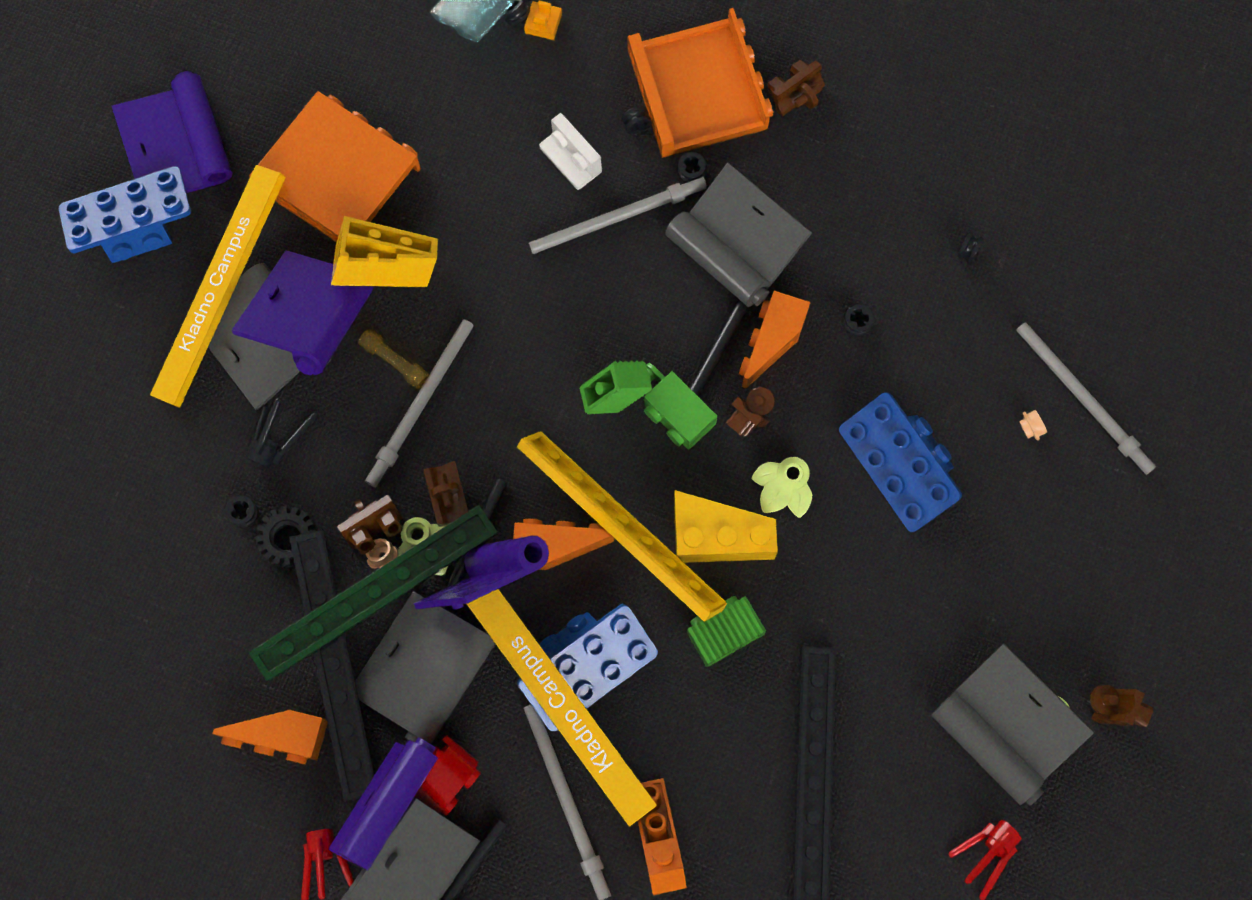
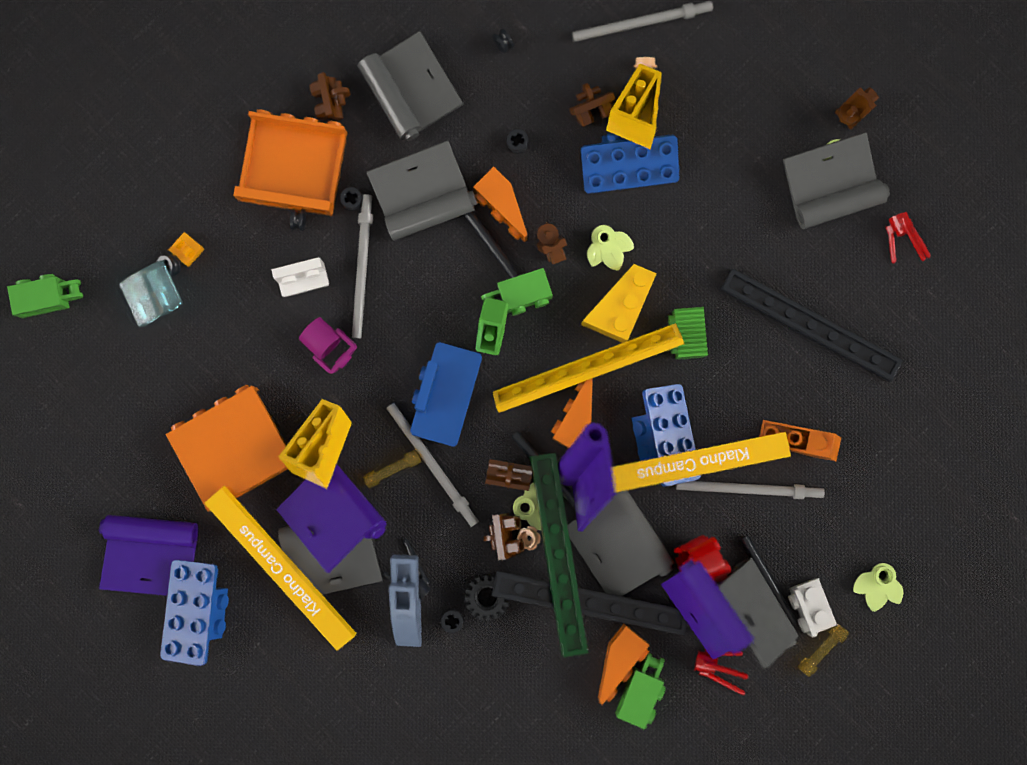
camera: 65 degrees left, 10 degrees up
none -> magenta piece [299,317,357,374]
none -> dark grey door [358,31,463,141]
none -> sand blue slope [389,555,422,647]
none -> blue bracket [410,342,482,447]
none -> reddish brown hips [569,83,615,126]
none -> yellow wedge [606,64,662,150]
none -> bright green brick [615,652,665,729]

